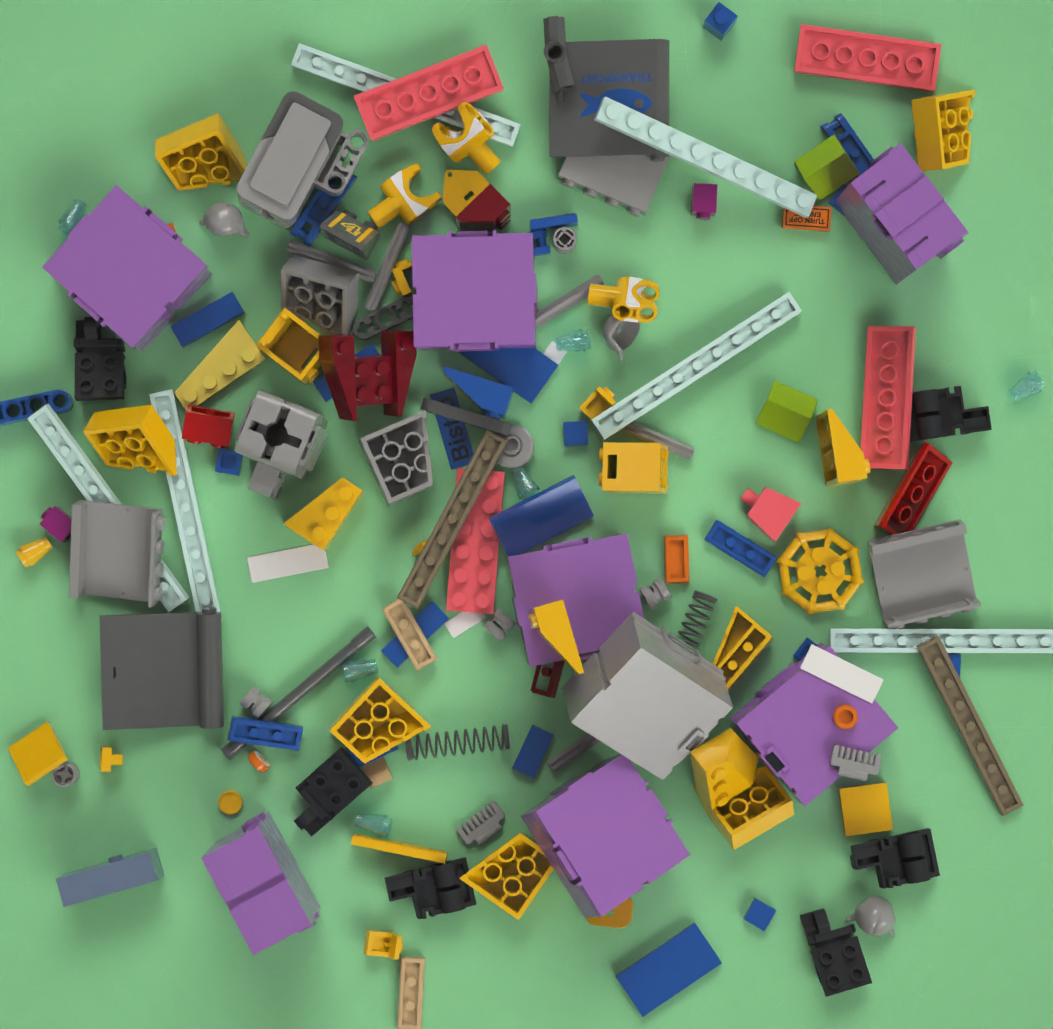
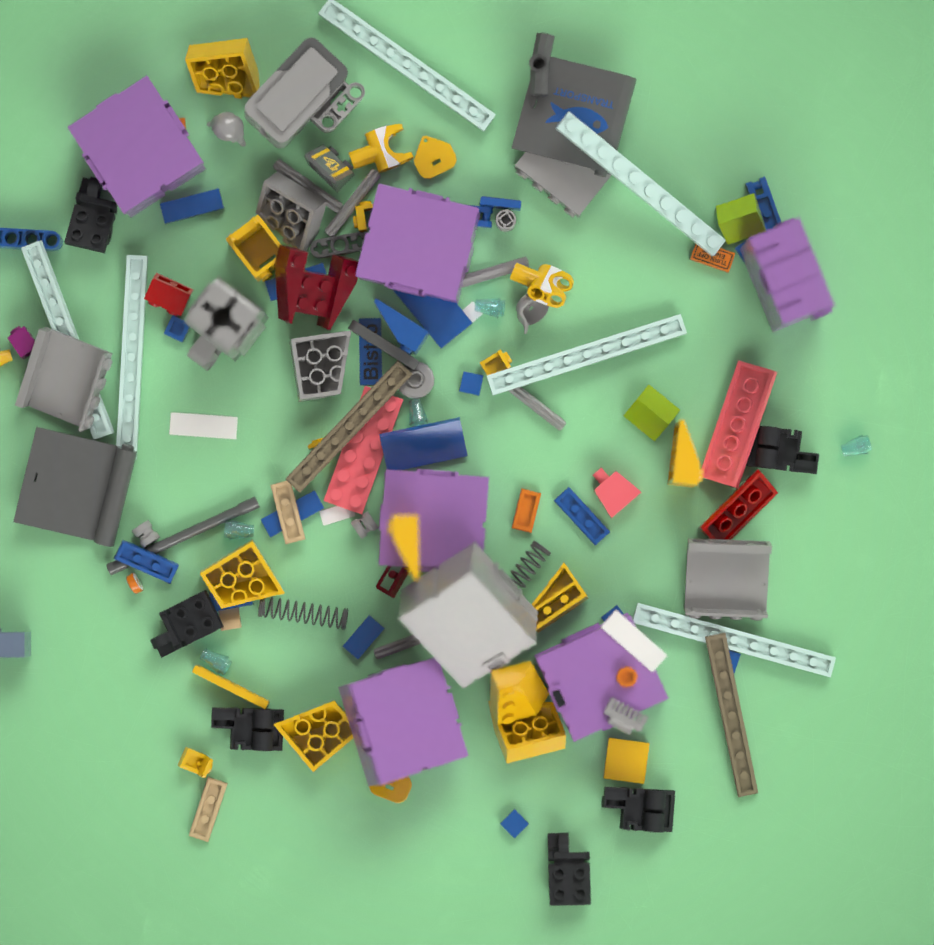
camera: 25 degrees right, 0 degrees up
clear light blue cone [58,199,87,234] -> none
yellow wedge [83,404,177,476] -> none
yellow tile [99,746,123,772] -> none
light yellow wing [174,320,267,410] -> none
medium lavender piece [201,811,320,955] -> none
yellow piece [218,790,243,814] -> none
yellow wedge [283,477,364,551] -> none
blue plate [290,174,357,247] -> none
coral plate [354,44,504,142] -> none
yellow connector [432,102,501,174] -> none
dark red slope [456,184,511,232] -> none
light grey piece [456,801,505,846] -> none
yellow container [599,442,669,494] -> none
blue tile [616,922,722,1017] -> none
light grey wheel [639,578,672,609] -> none
magenta brick [691,183,718,220] -> none
blue brick [703,2,738,41] -> none
yellow plate [776,527,864,615] -> none
coral plate [794,24,942,93] -> none
light grey hair [845,896,896,936] -> none
yellow wedge [911,90,975,171] -> none

